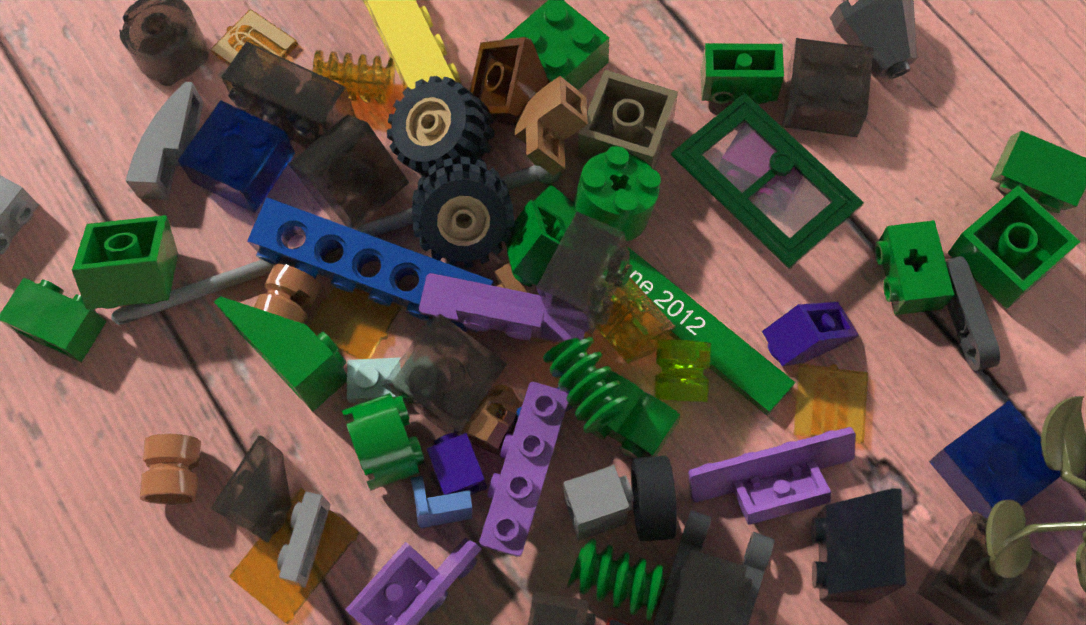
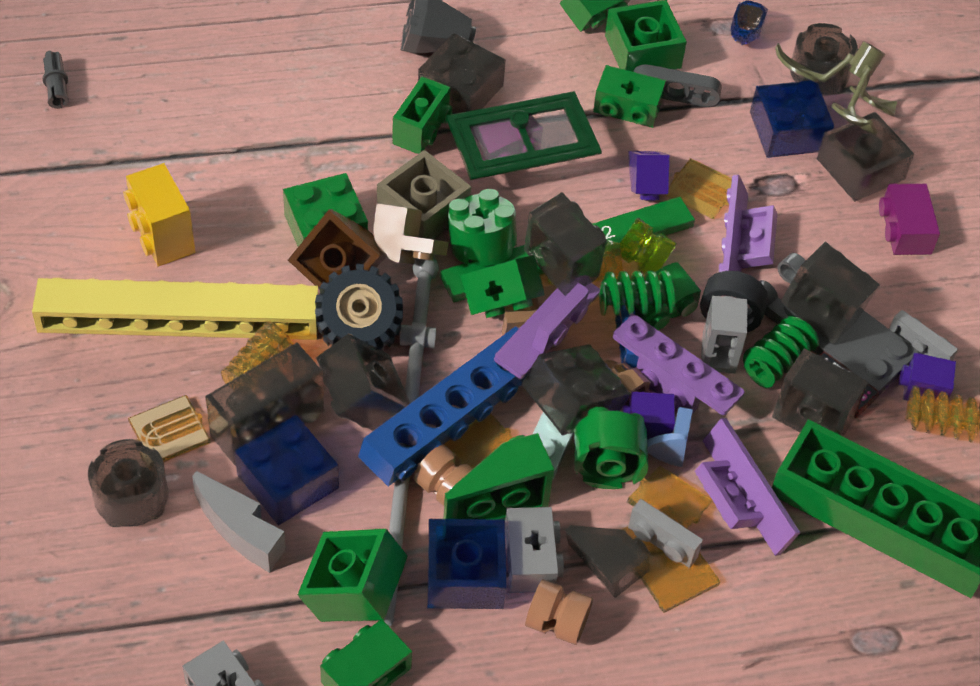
camera: 75 degrees left, 15 degrees down
black wheel [412,157,515,268] -> none
black slope [811,488,906,603] -> none
none -> clear blue brick [427,519,507,609]
none -> light grey brick [505,507,564,593]
none -> clear yellow piece [627,466,712,529]

